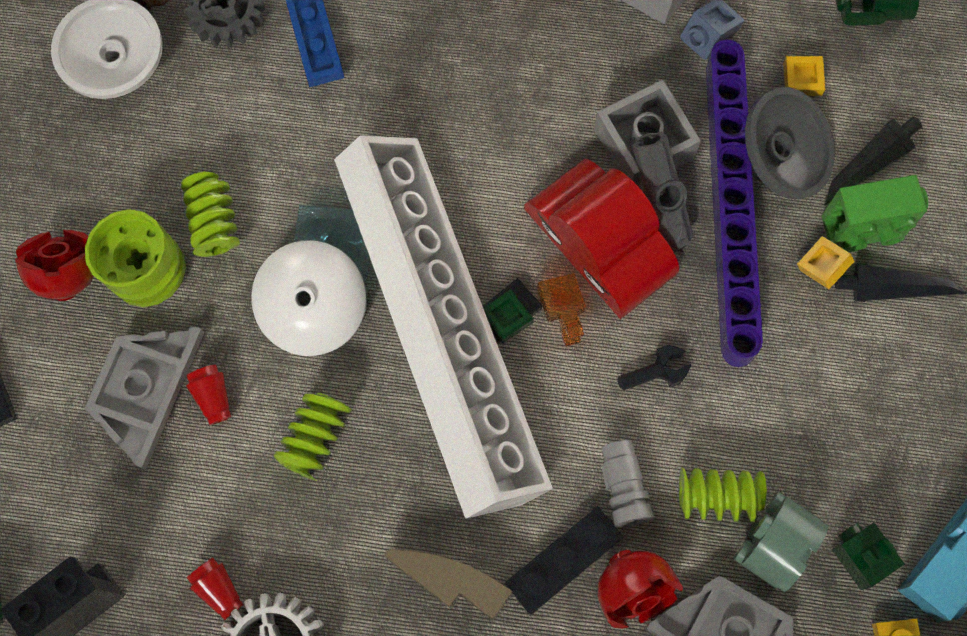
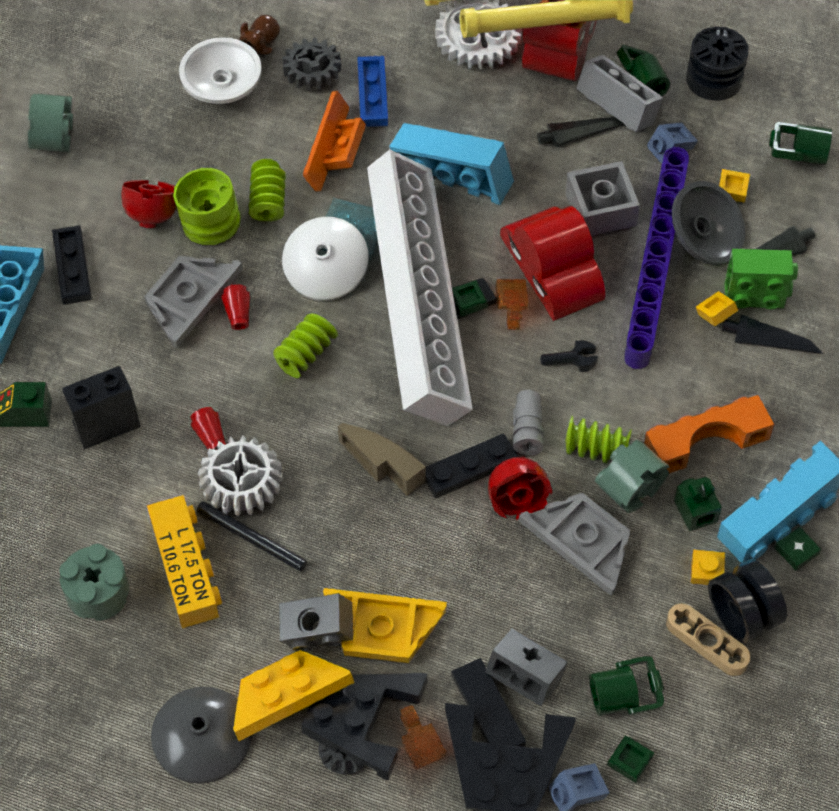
camera: 10 degrees right, 15 degrees down
dark grey piece [632,132,694,249] -> none
none -> orange bracket [303,91,366,192]
none -> medium azure wedge [389,123,514,205]
none -> pearl dark grey bar [537,117,624,147]
none -> orange arch [644,395,774,474]

